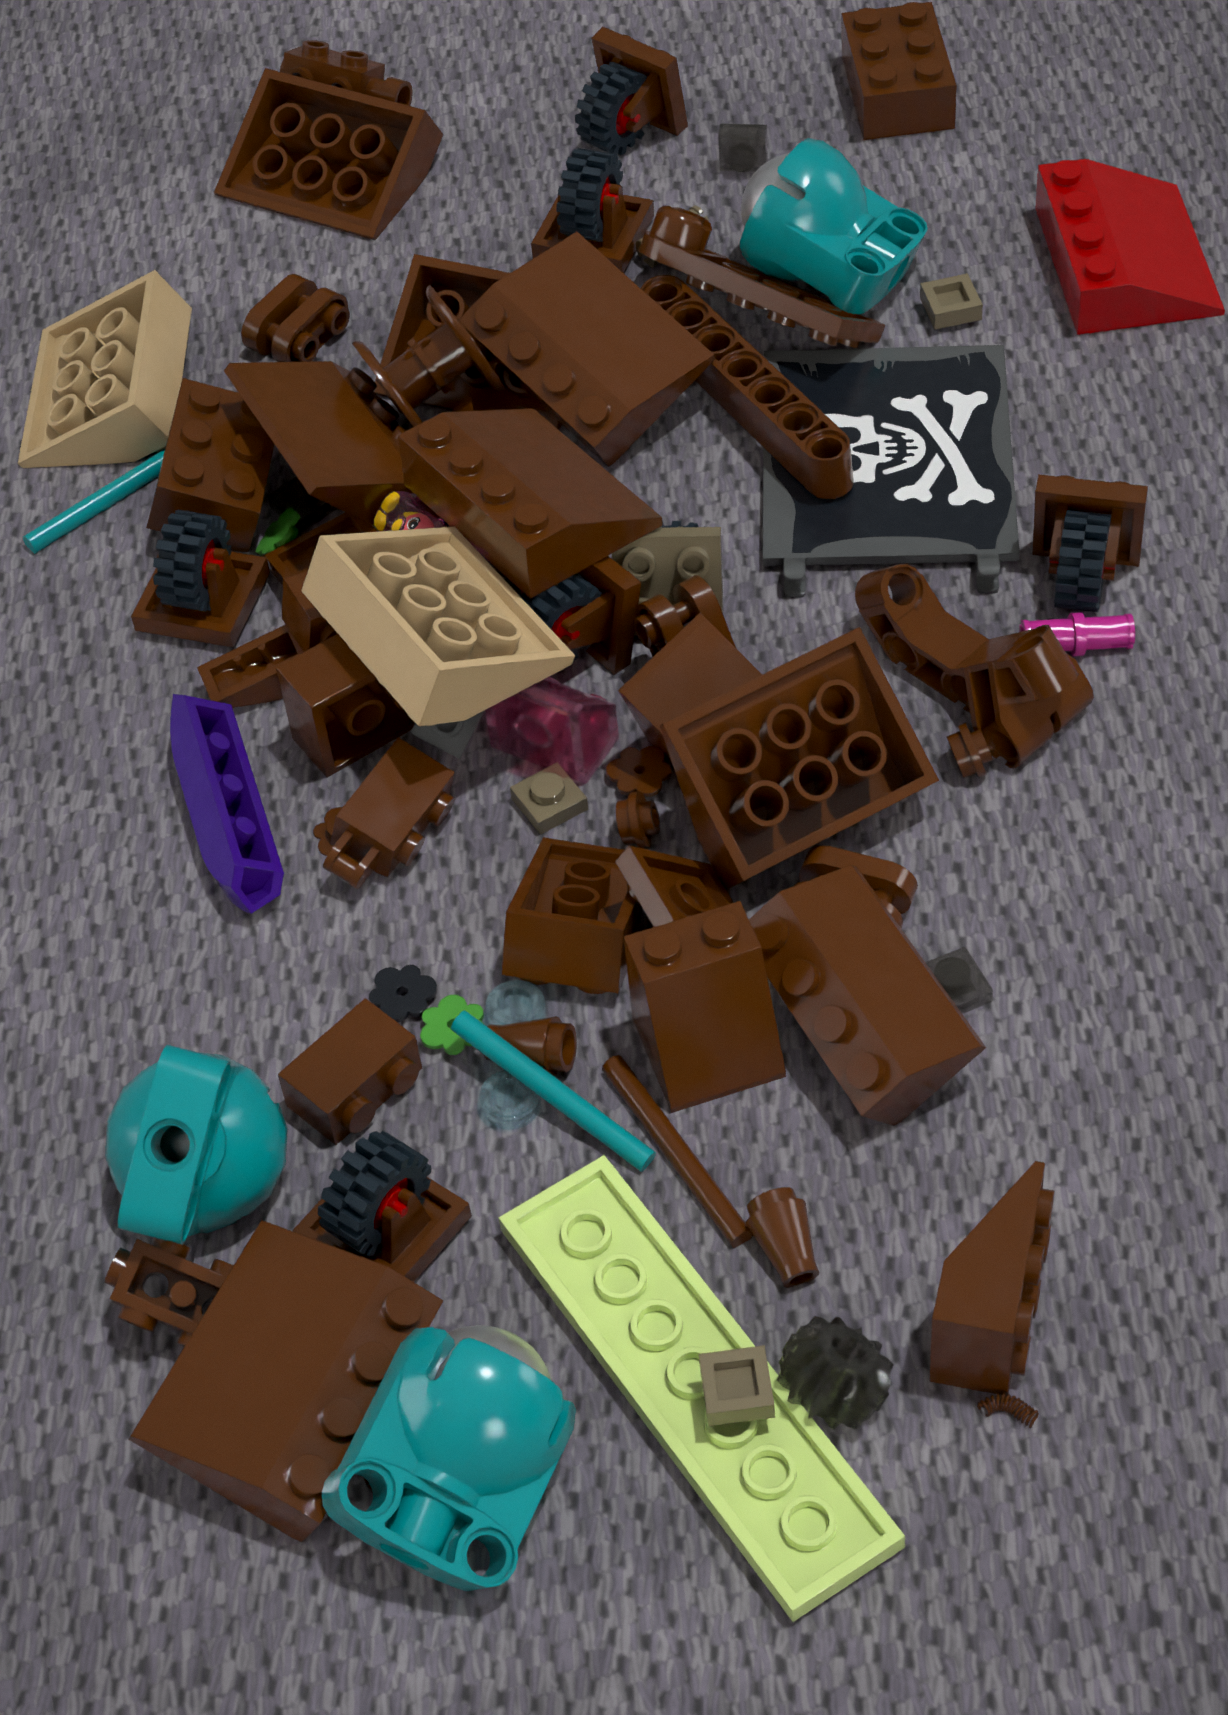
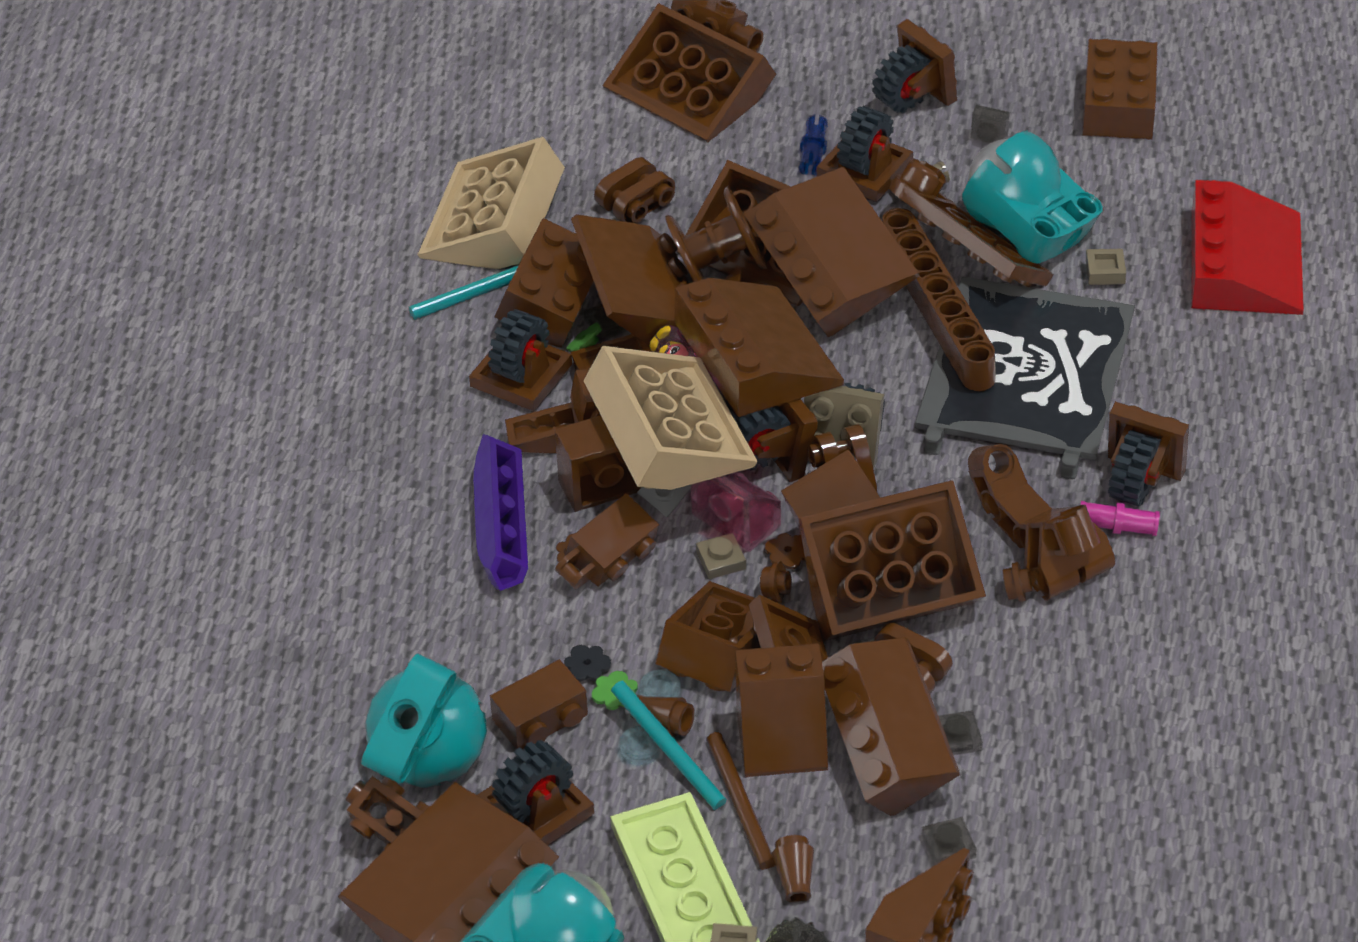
camera: 10 degrees right, 5 degrees down
none -> clear blue pin [799,114,828,175]
none -> clear smoke plate [921,817,977,865]

